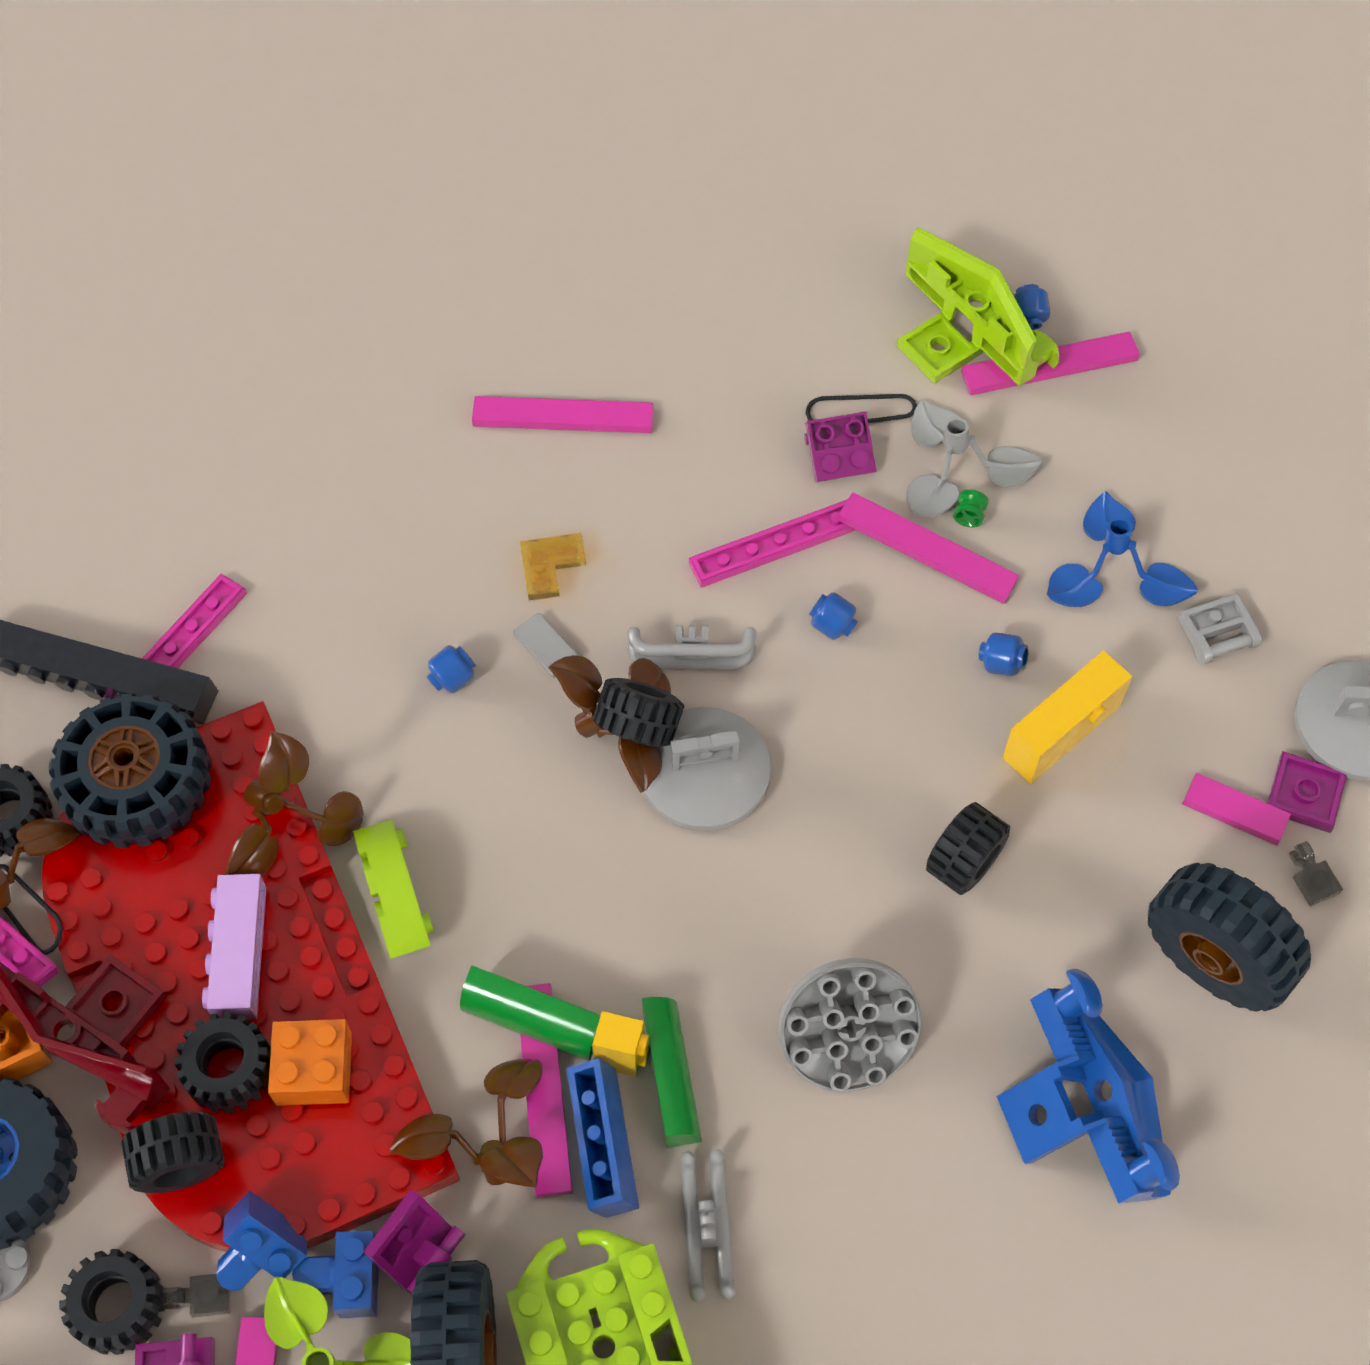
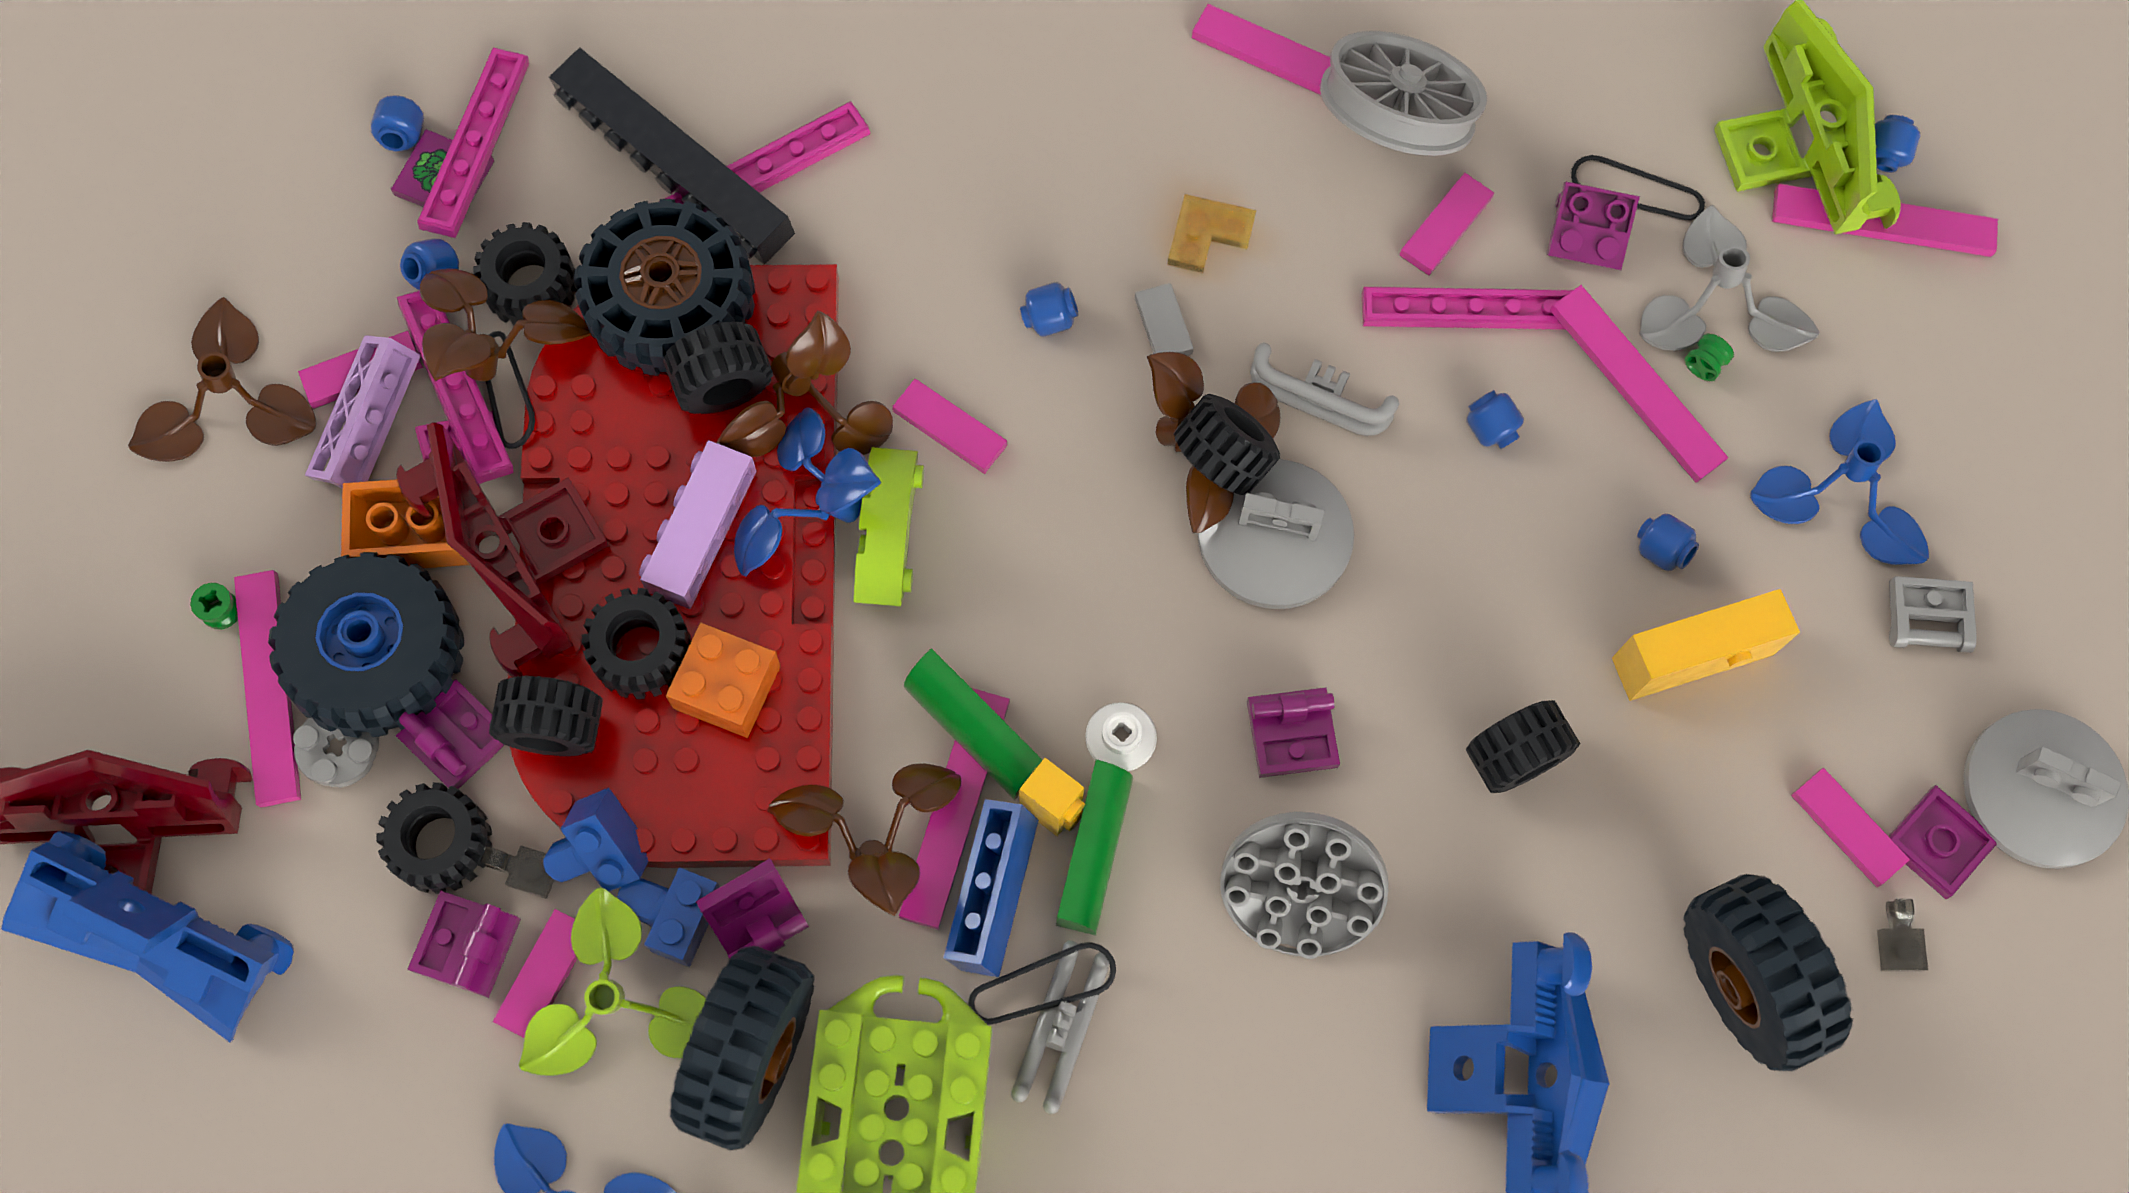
camera: 20 degrees right, 10 degrees up
none -> magenta plate [395,679,505,789]
none -> black tyre [663,322,773,414]
none -> blue plant [734,408,881,577]
none -> dark pink tile [892,379,1007,474]
none -> black piece [968,942,1117,1025]
none -> white piece [1085,702,1157,771]
none -> magenta plate [1247,687,1340,778]
none -> light grey wheel [1320,31,1487,156]
none -> dark pink tile [1399,172,1494,276]

